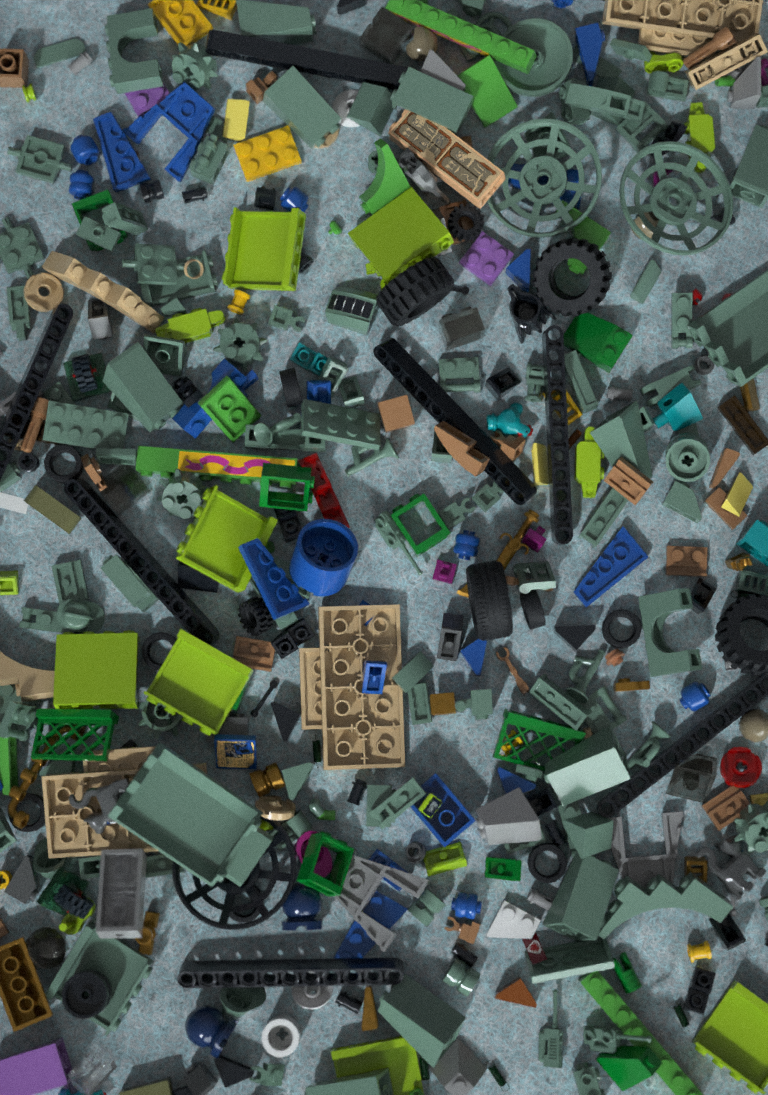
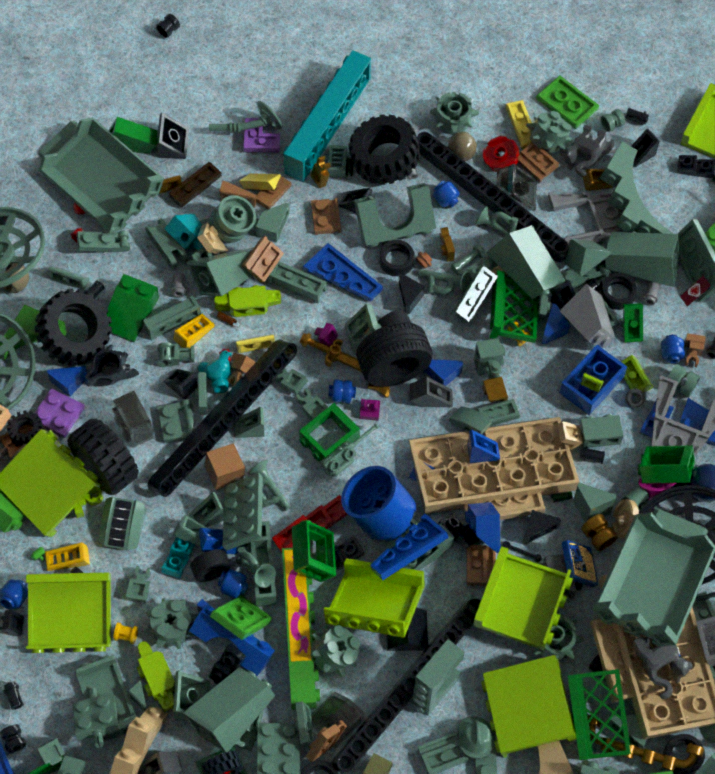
camera: 105 degrees left, 20 degrees down
black tyre [142,632,177,671] -> none
tan axle [184,259,204,279] -> none
black tyre [238,596,274,636] -> none
arm [308,798,336,821] -> none
sand green plate [369,777,426,829] -> none
medium nougat slope [434,421,490,477] -> none
white wing [486,900,541,939] -> none
medium nougat piece [496,647,529,694] -> none
black beam [542,325,573,545] -> none
green hinge [613,952,642,994] -> none
yellow bush [687,941,712,963] -> none
dark grey plate [694,355,714,375] -> none
none -> yellow slope [45,542,90,571]
none -> black pin [84,280,105,299]
none -> sand green plate [195,372,207,415]
none -> tan wing [197,222,228,254]
none -> blue head [217,569,249,599]
none -> blue slope [465,502,501,553]
none -> tan bracket [558,421,583,451]

